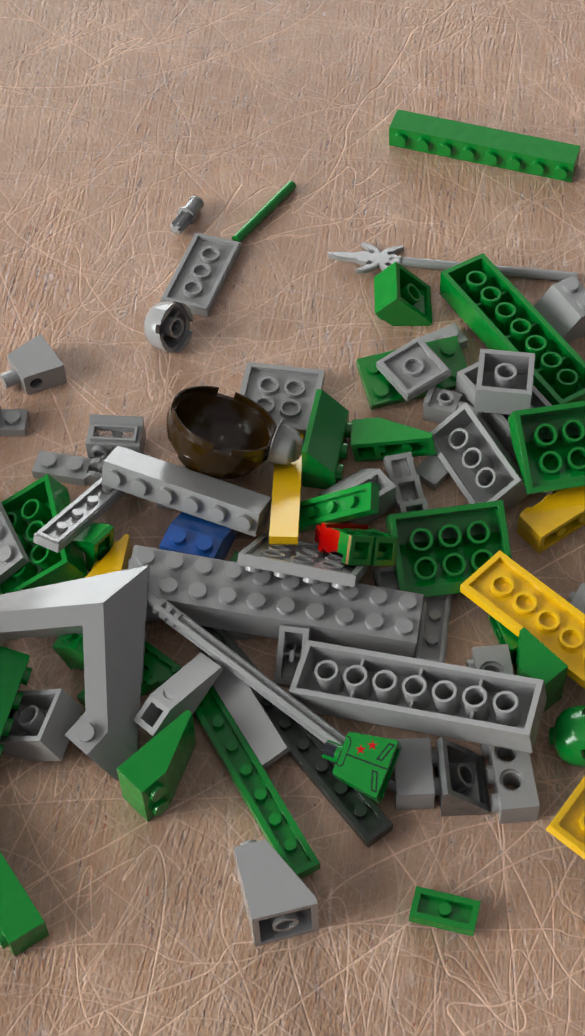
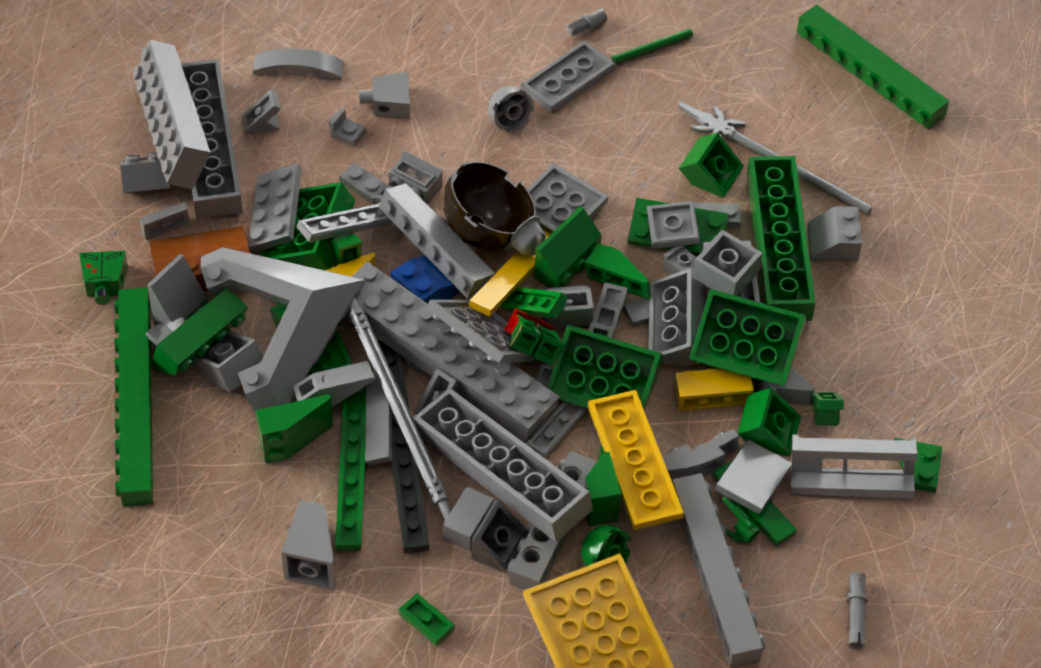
camera: 25 degrees right, 0 degrees up
green torso [322,732,402,803] -> none

